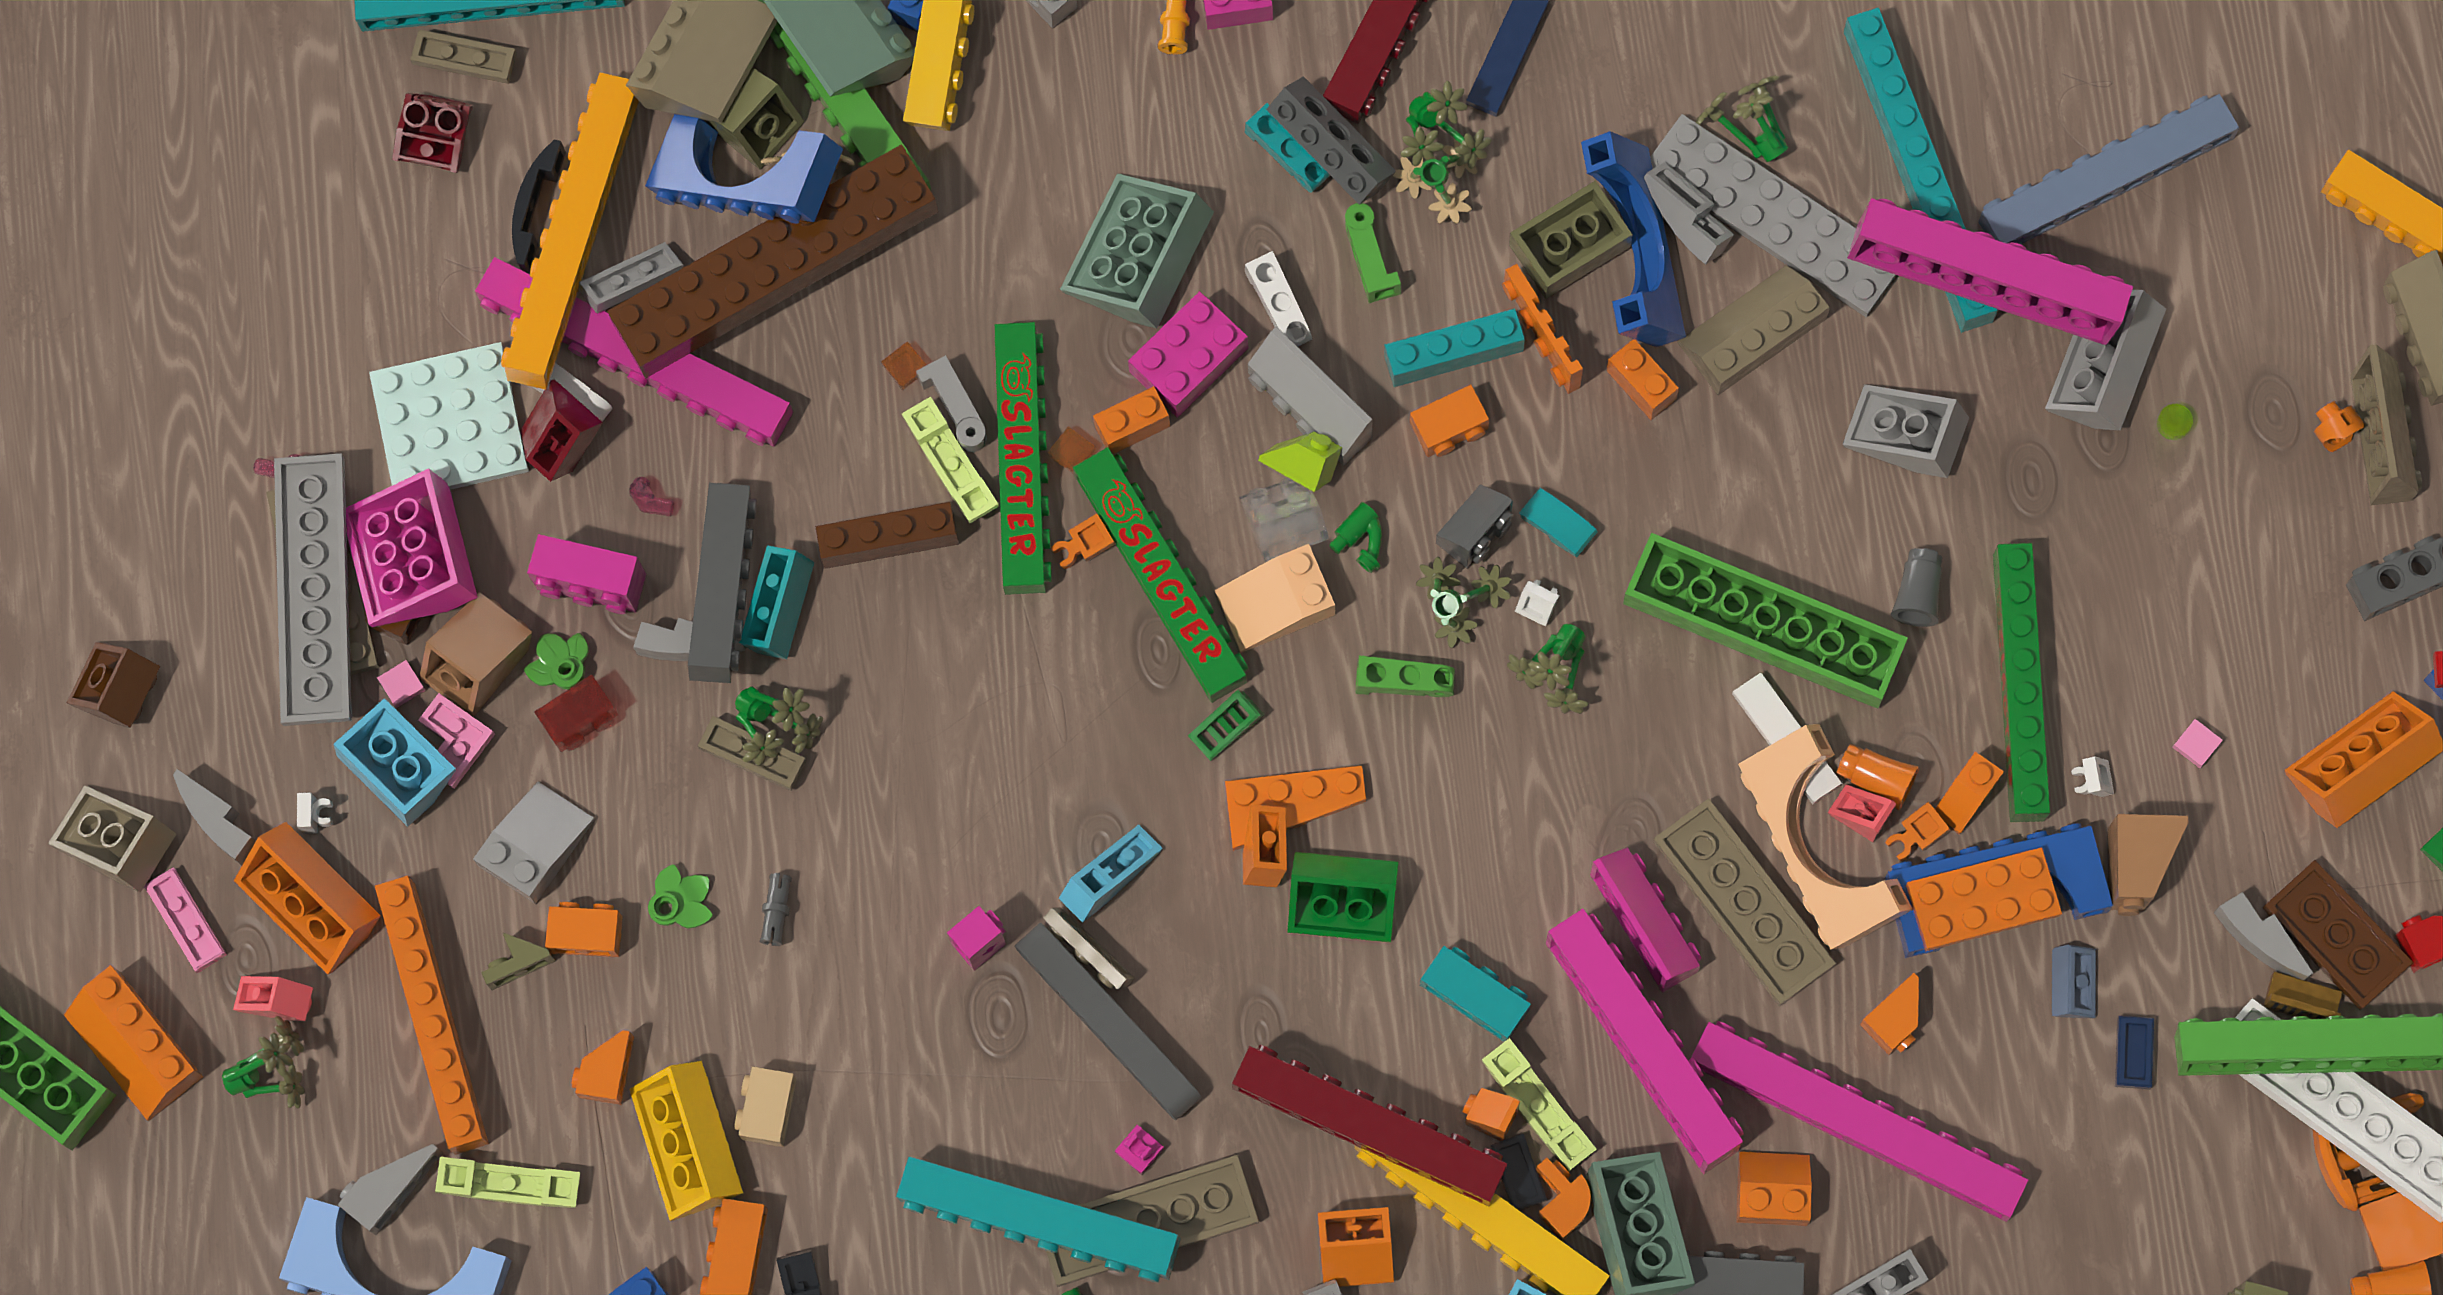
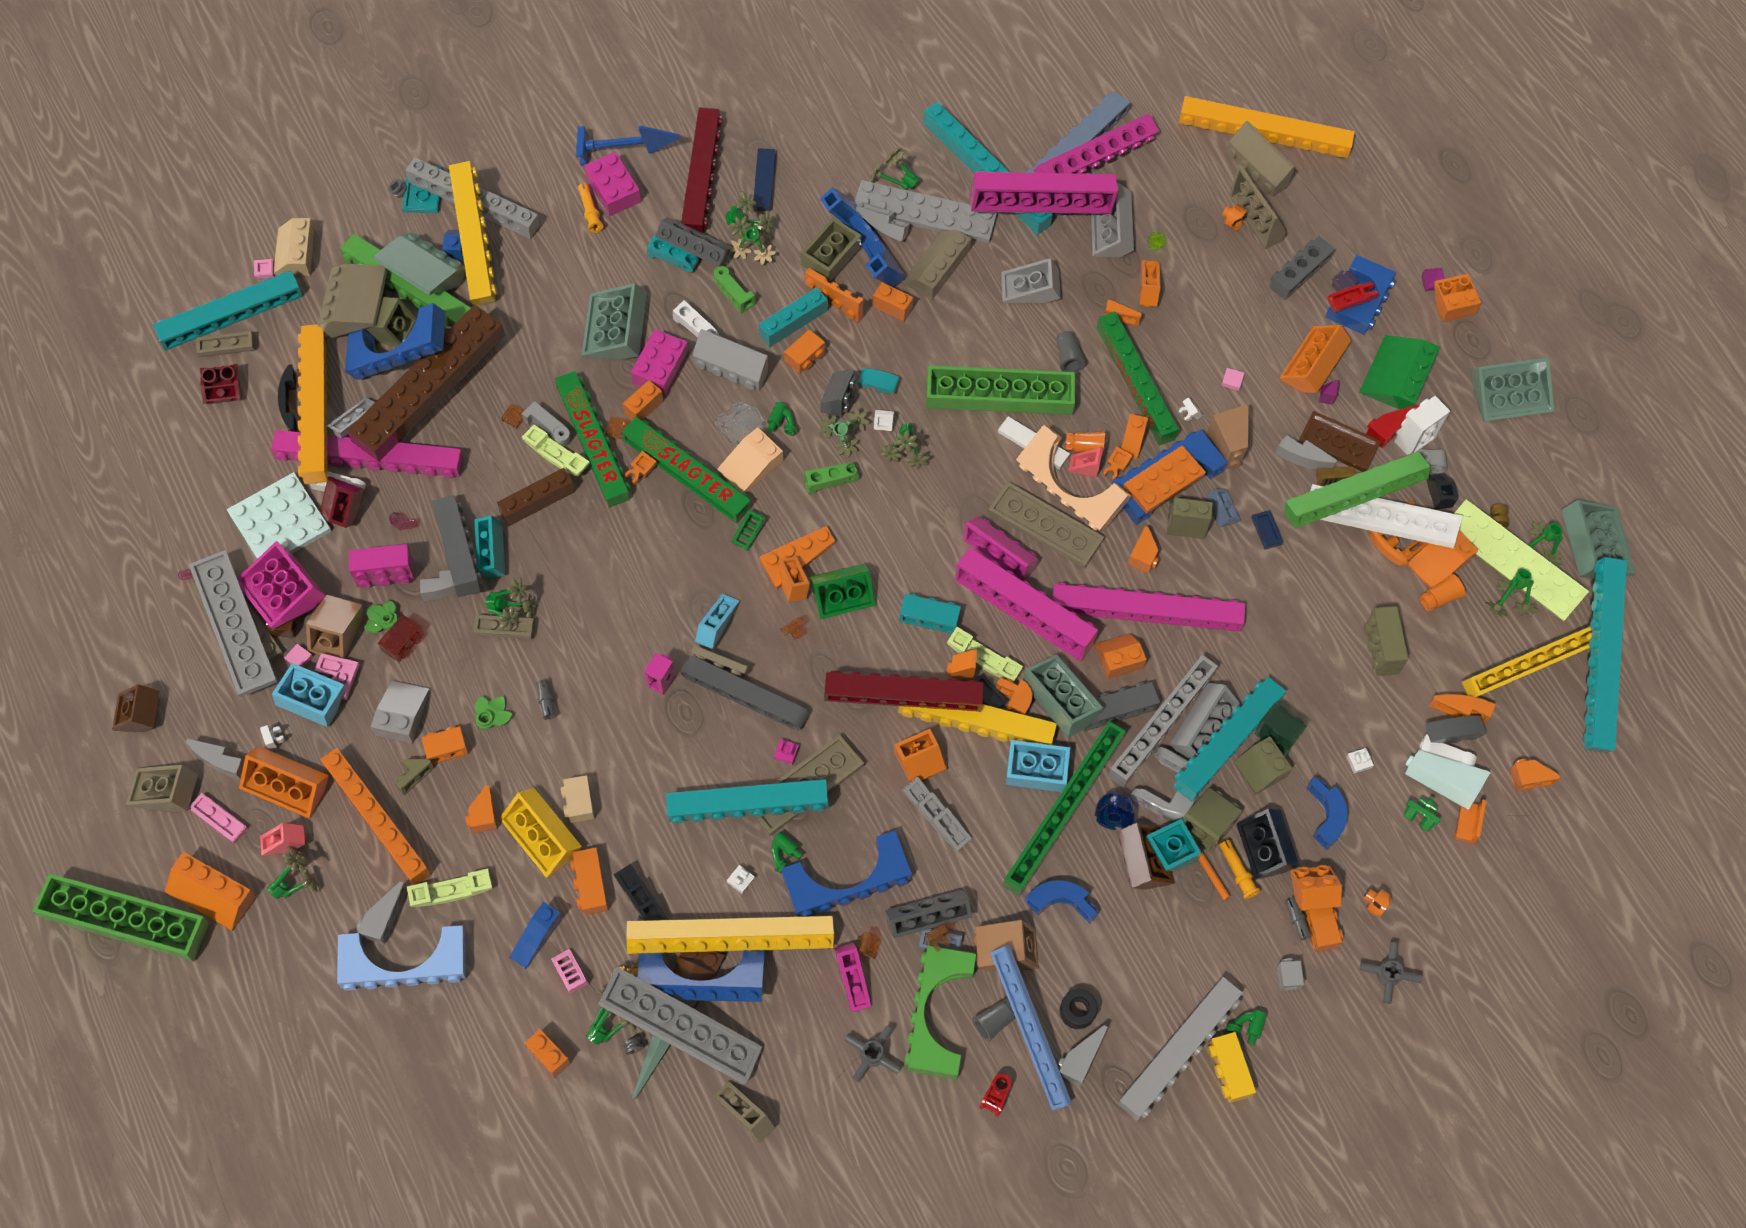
camera: 30 degrees left, 10 degrees down
lime slope [1258,432,1342,492] -> none
none -> clear orange tile [780,617,803,640]
none -> dark pink brick [1033,113,1159,174]
none -> orange slope [1105,299,1142,326]
none -> orange slope [1139,260,1160,307]
none -> olive slope [1167,498,1213,539]
none -> magenta slope [1319,380,1339,405]

